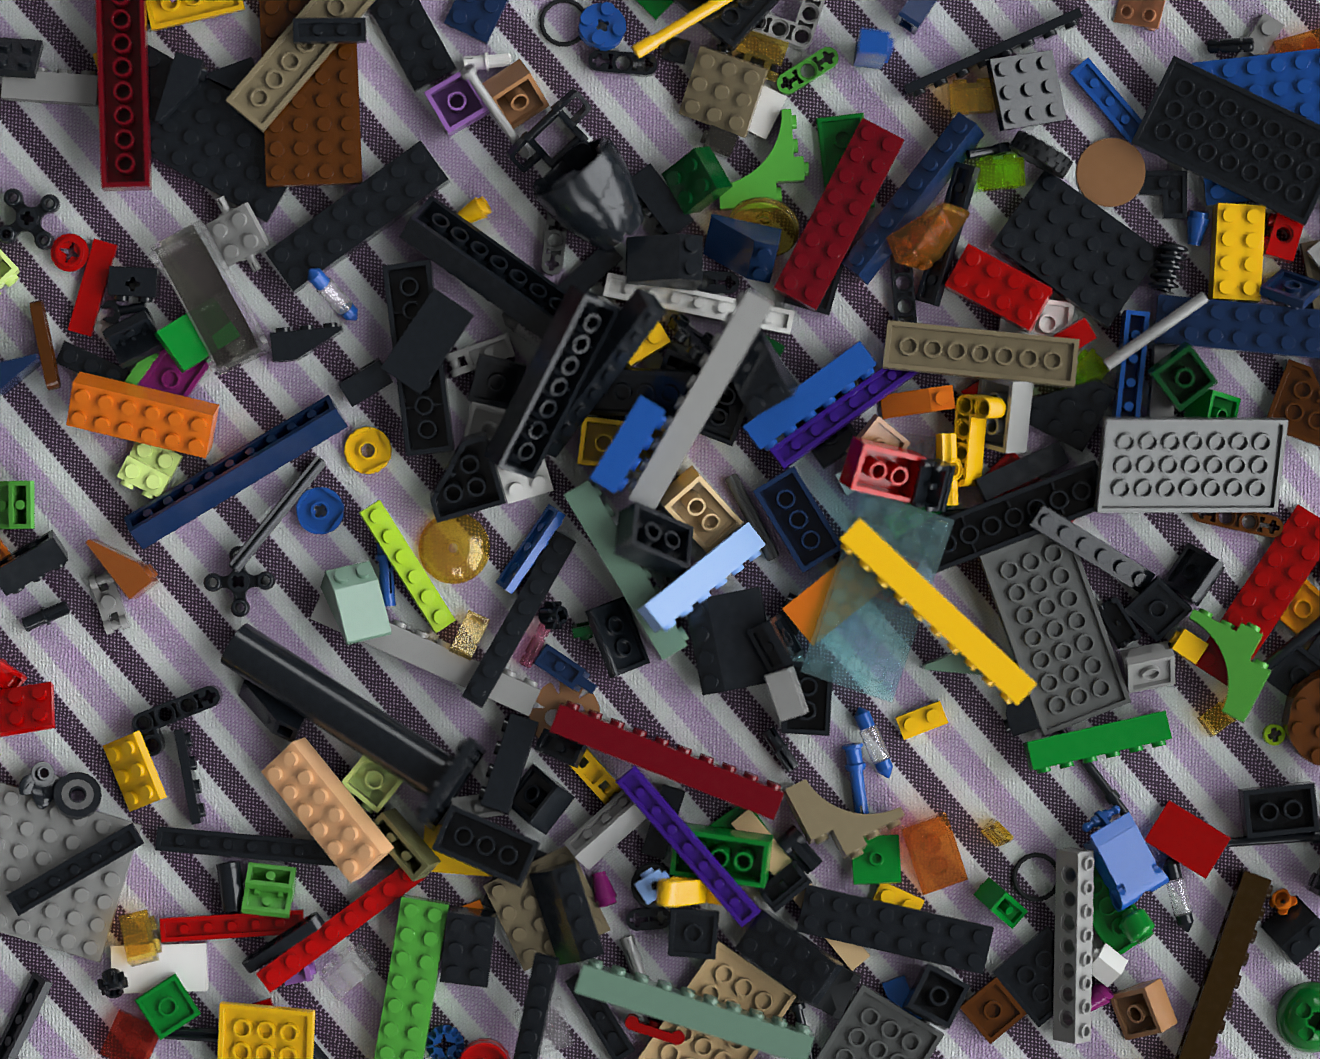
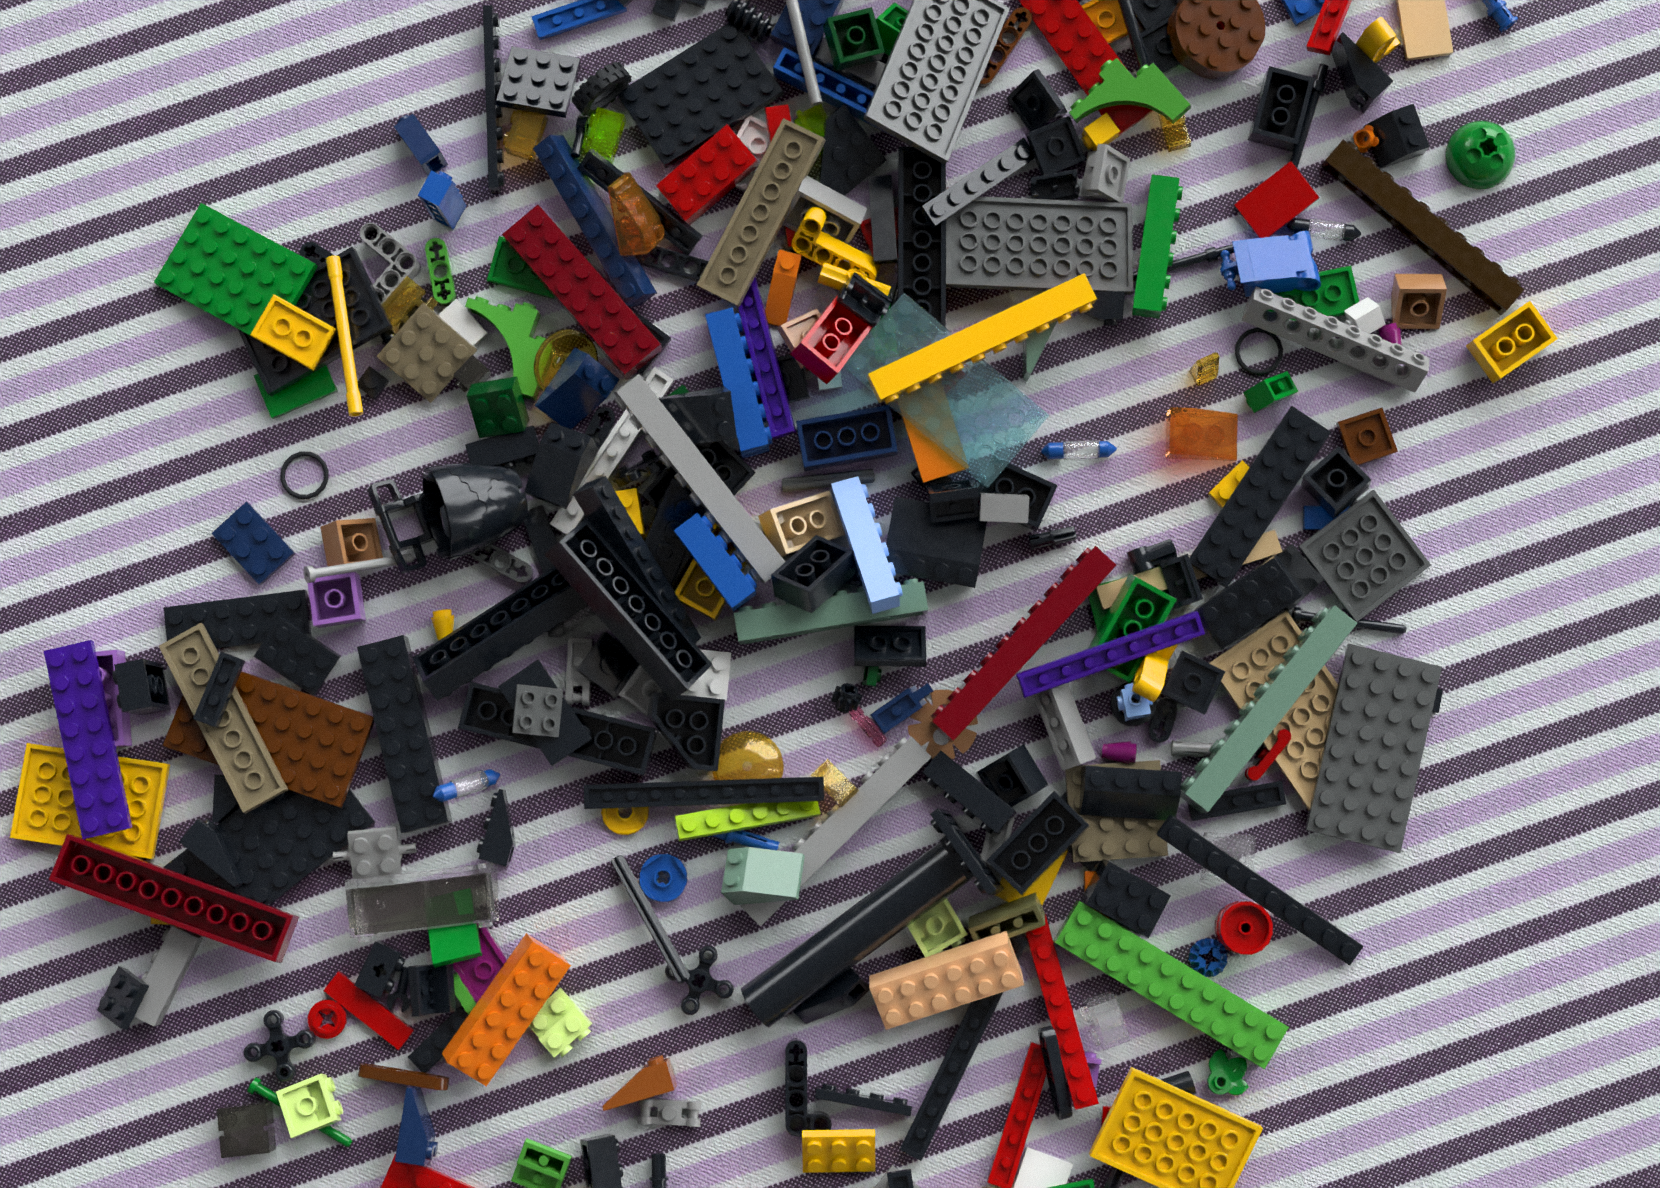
camera: 65 degrees left, 5 degrees down
dark blue brick [124,395,348,549] -> none
black pin [216,861,244,912] -> none
bright green brick [241,862,296,919] -> none
black hinge [338,357,393,407] -> none
black plate [461,531,576,708] -> none
white axle [463,52,512,71] -> none
blue plate [495,504,566,594] -> none
black plate [534,728,587,768] -> none
yellow plate [571,748,622,805] -> none
blue plate [578,2,626,51] -> none
black beam [588,50,657,77] -> none
black tile [641,784,686,860] -> none
dark tan arch [784,779,905,860] -> none
blue pin [842,742,869,814] -> none
green plate [852,835,901,885] -> none
yellow plate [895,700,948,740] -> none
black plate [992,926,1055,1027] -> none
medium nougat sticker [1076,138,1146,207] -> none
green head [1119,907,1155,944] -> none
lime bush [1262,724,1285,746] -> none
none -> black plate [253,616,341,696]
none -> dark grey hinge [512,684,563,737]
none -> black plate [584,777,825,809]

